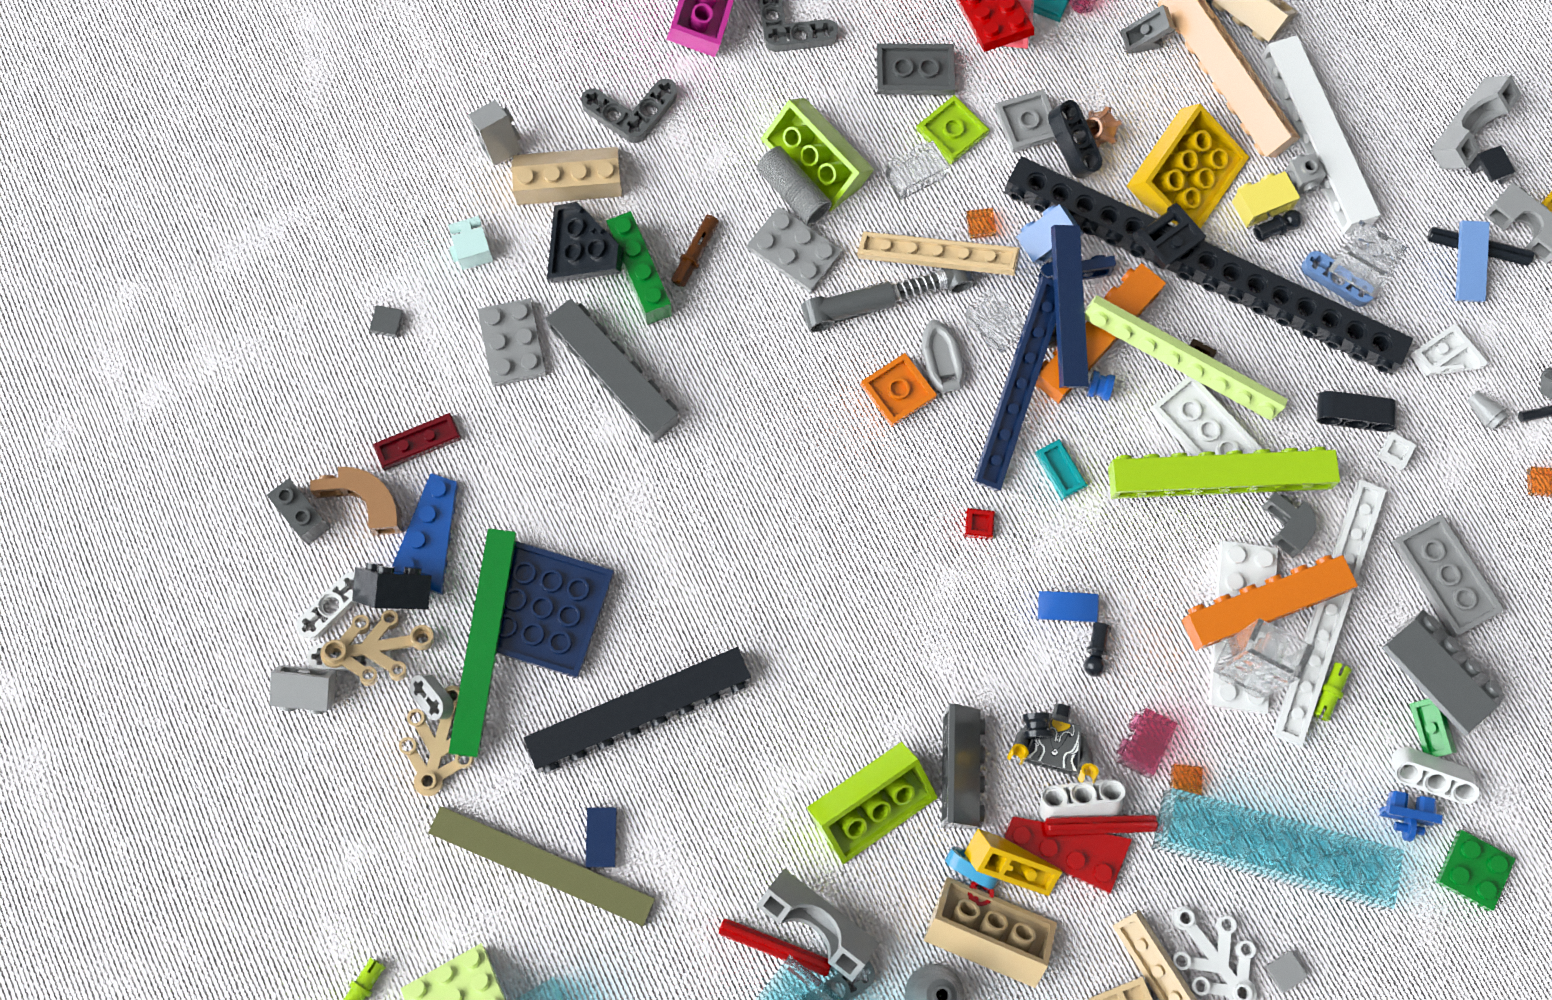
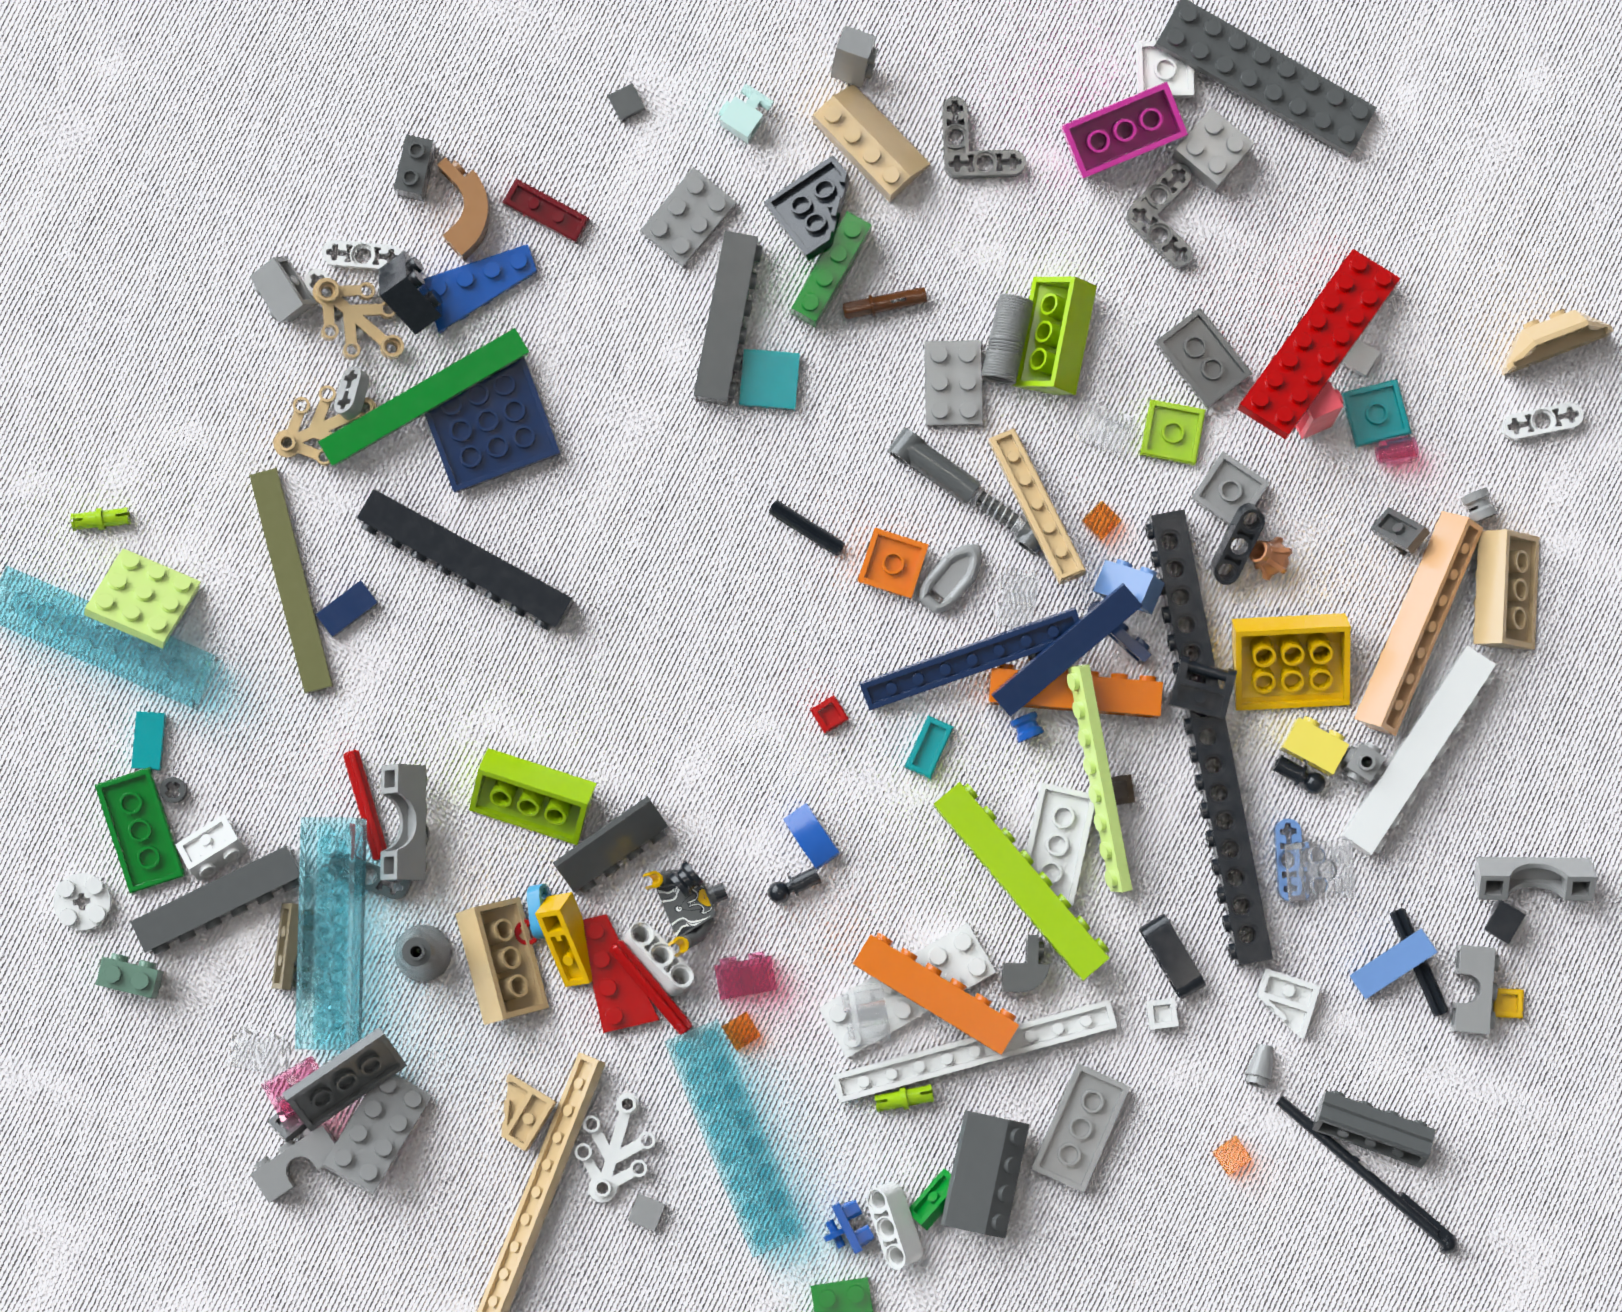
camera: 55 degrees right, 10 degrees up
none -> teal tile [739,349,800,410]
none -> black axle [769,500,845,556]

